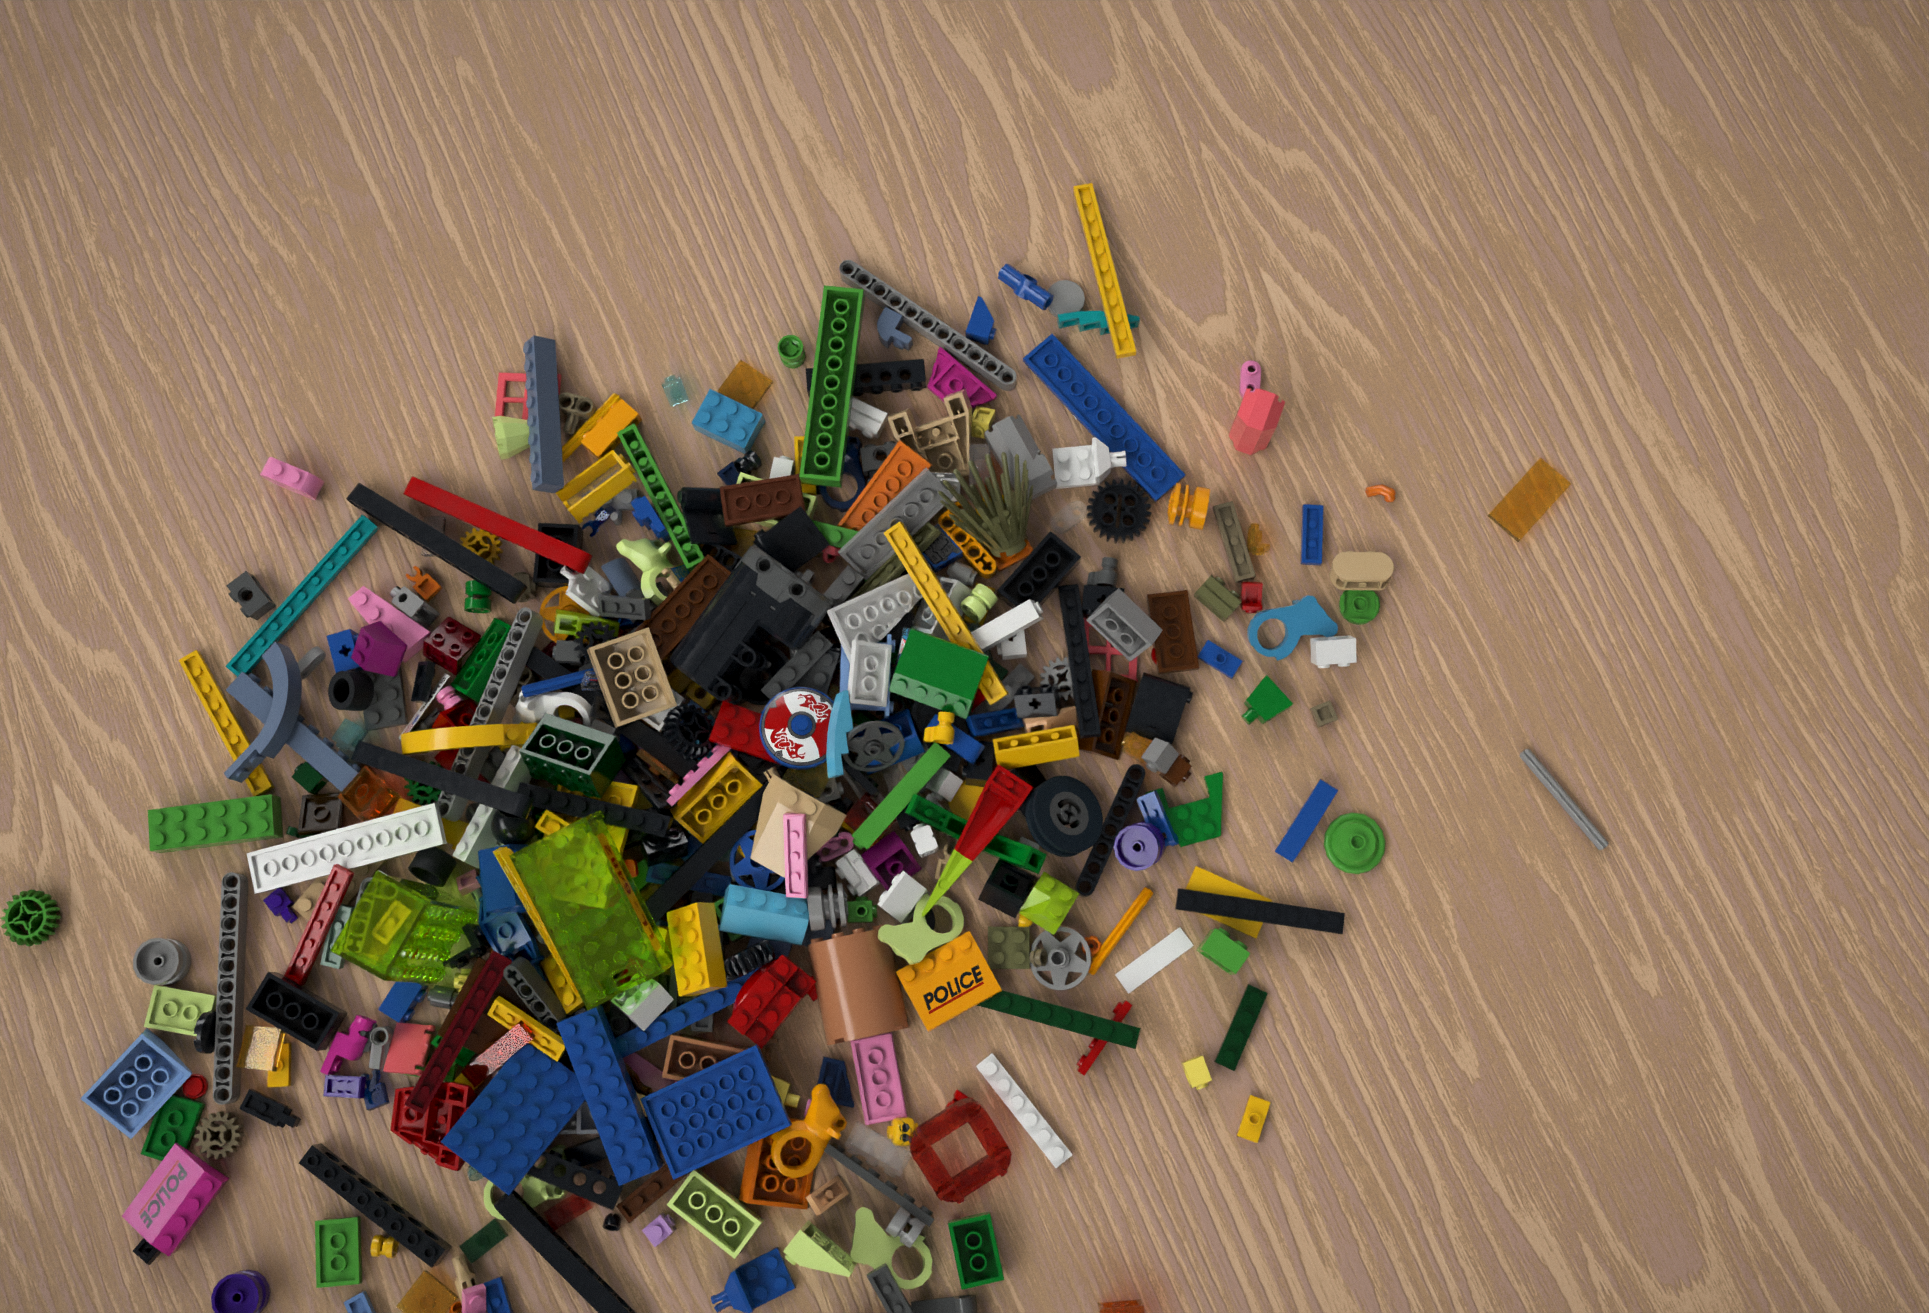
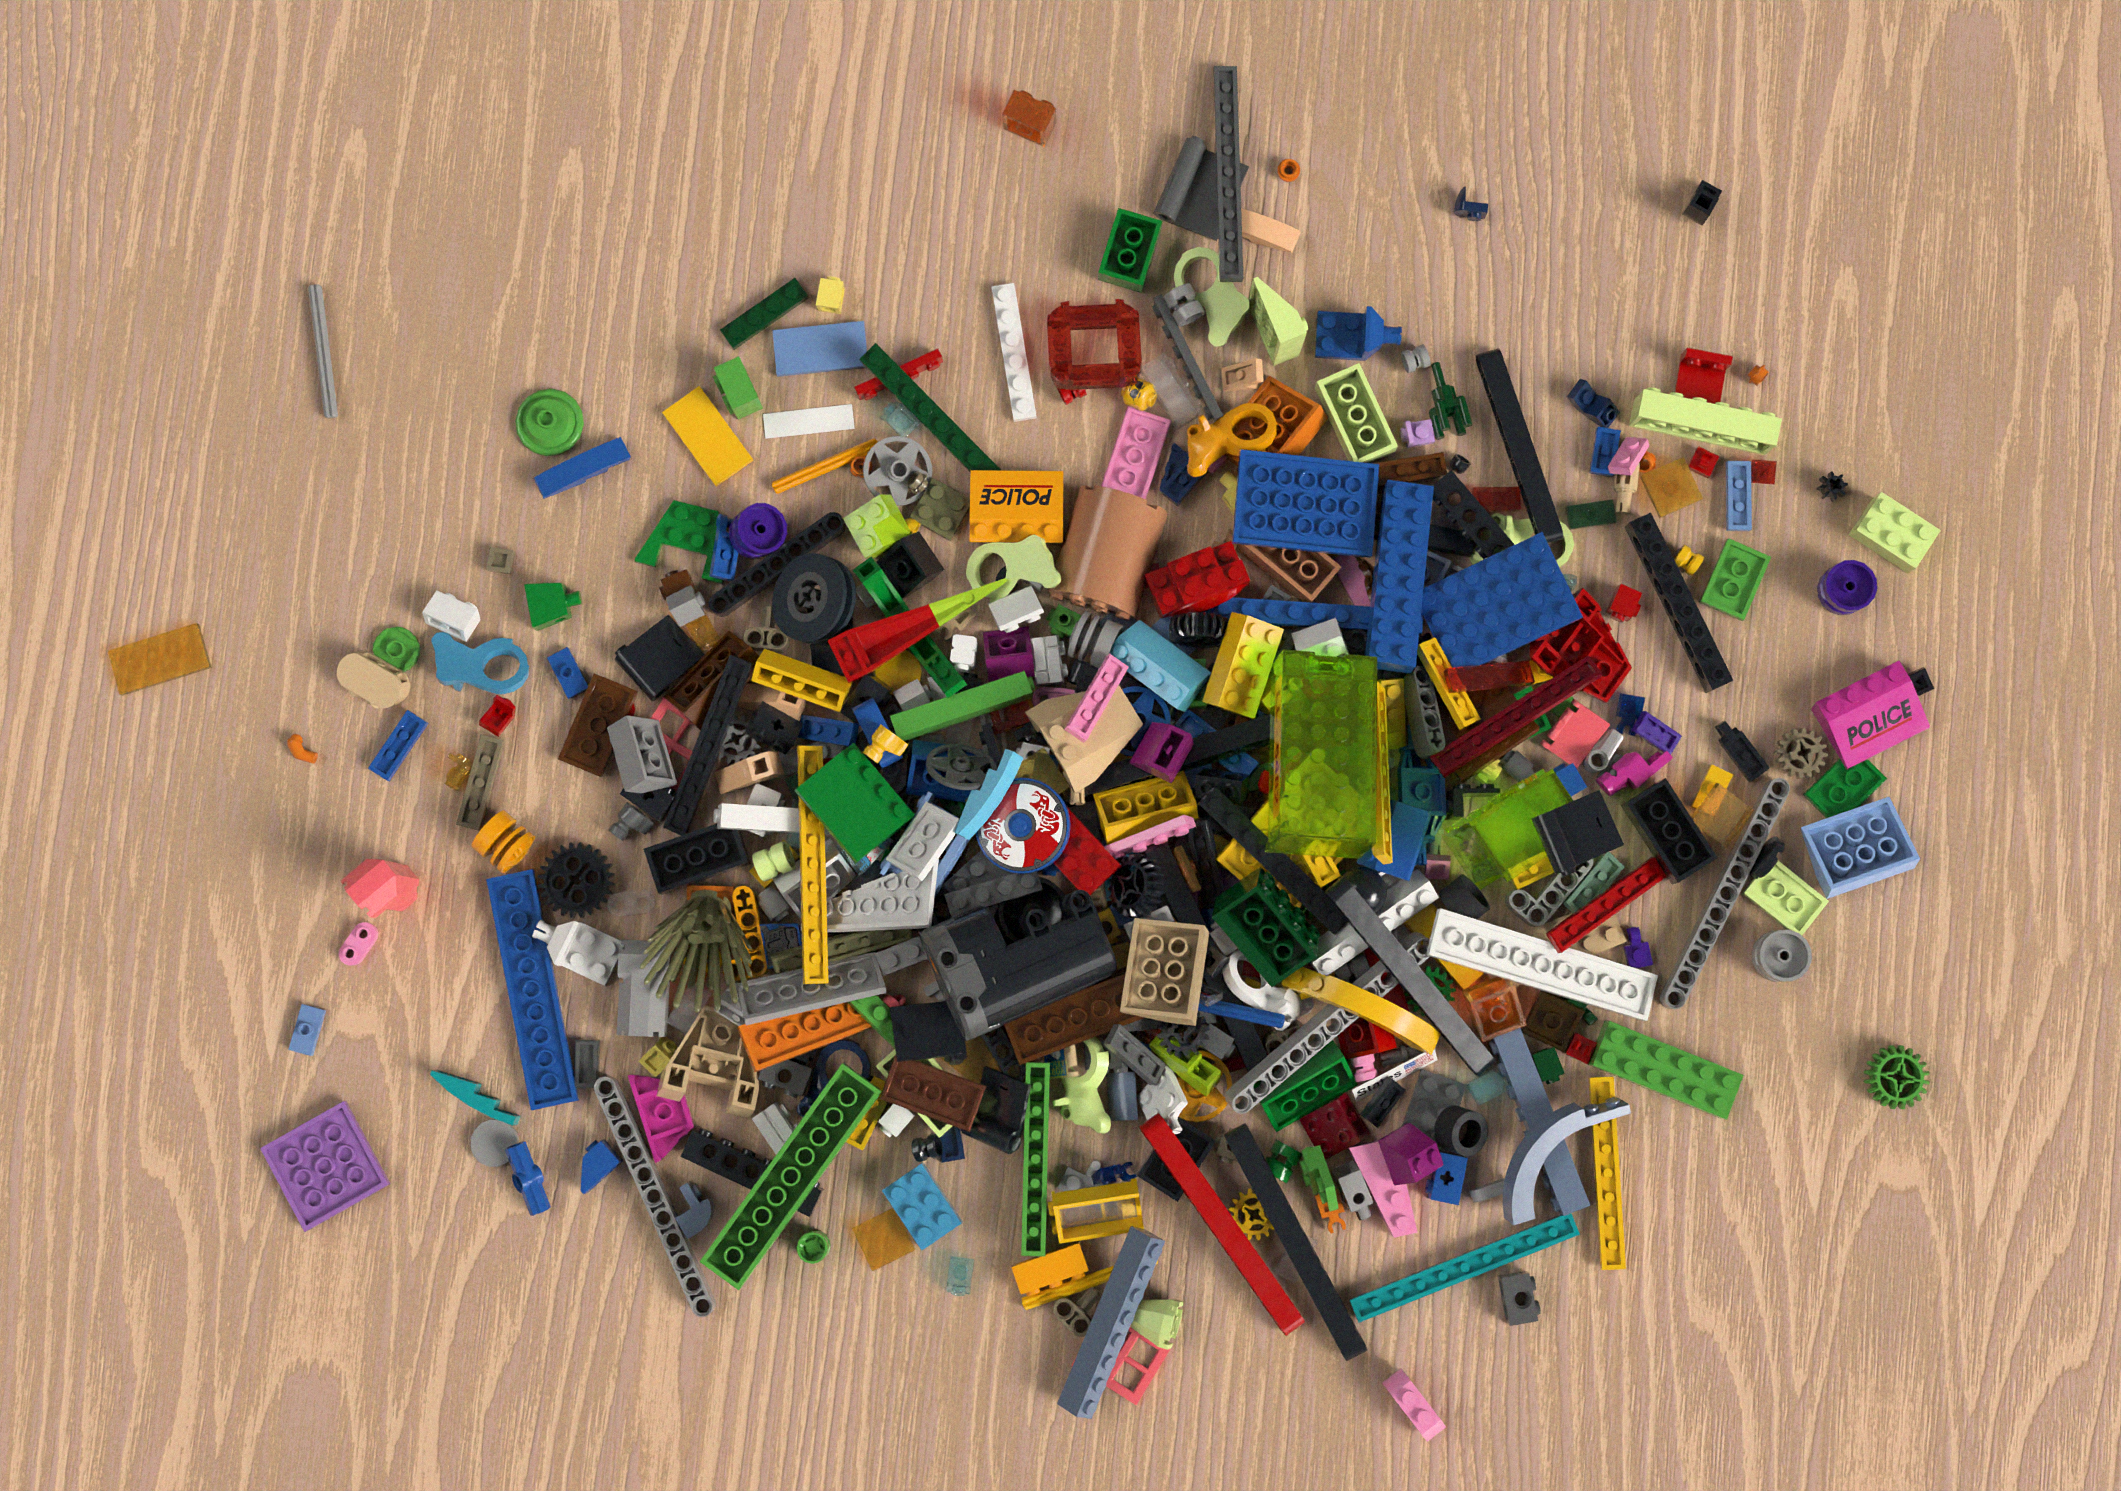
camera: 150 degrees left, 5 degrees up
red piece [182,1074,208,1099] -> none
blue plate [631,496,671,543] -> none
yellow plate [1073,183,1136,359] -> none
black plate [1175,888,1345,934] -> none
olive brick [1194,575,1242,622] -> none
yellow plate [1236,1095,1271,1143] -> none
none -> medium lavender plate [260,1101,390,1232]
none -> medium blue plate [288,1004,326,1056]
none -> dark grey tile [574,1040,600,1088]
none -> light nougat slope [715,751,784,795]
none -> dark tan beam [743,605,790,653]
none -> medium blue tile [772,321,867,377]
none -> clear light blue bracket [880,402,920,437]
none -> magenta slope [1130,722,1194,784]
none -> bright green plate [1299,1145,1339,1211]
none -> light grey wheel [1401,344,1431,374]
none -> dark green plant [1429,362,1473,440]
none -> black door [1531,790,1624,877]
none -> red tile [1565,1033,1597,1064]
none -> red brick [1606,584,1642,622]

